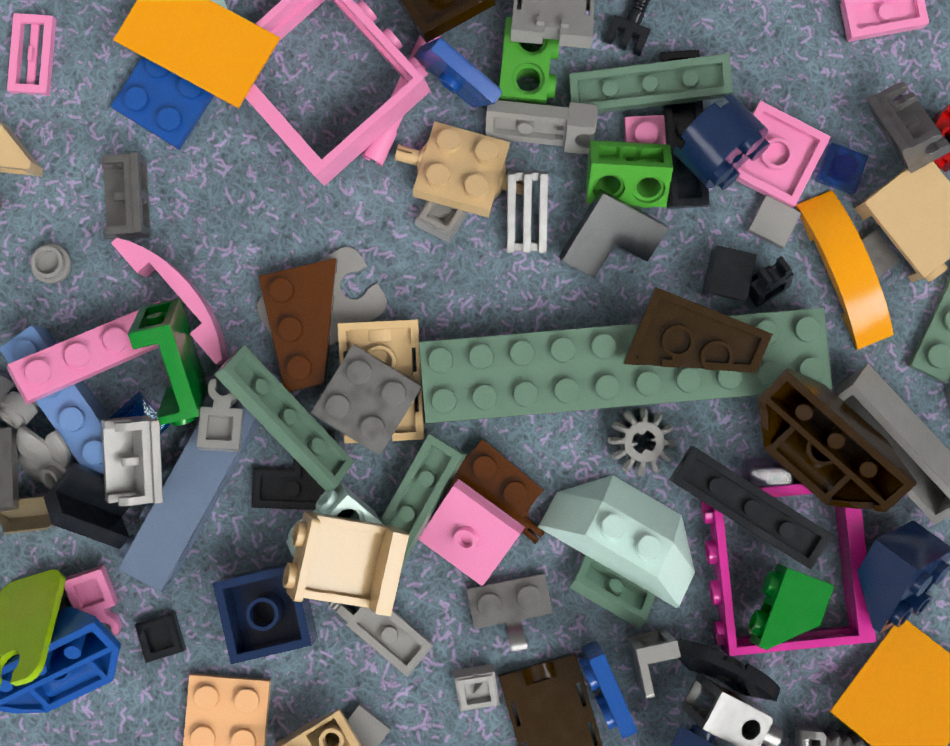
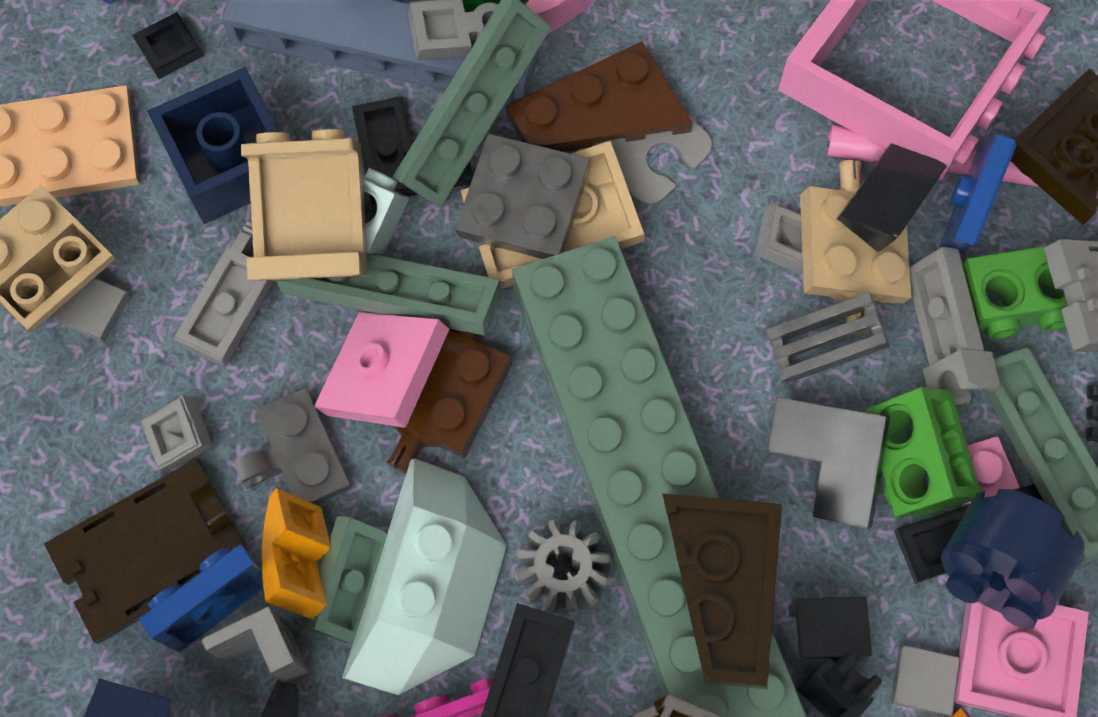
camera: 75 degrees right, 15 degrees down
none -> light orange slope [262,488,331,620]
none -> black slope [837,143,946,253]

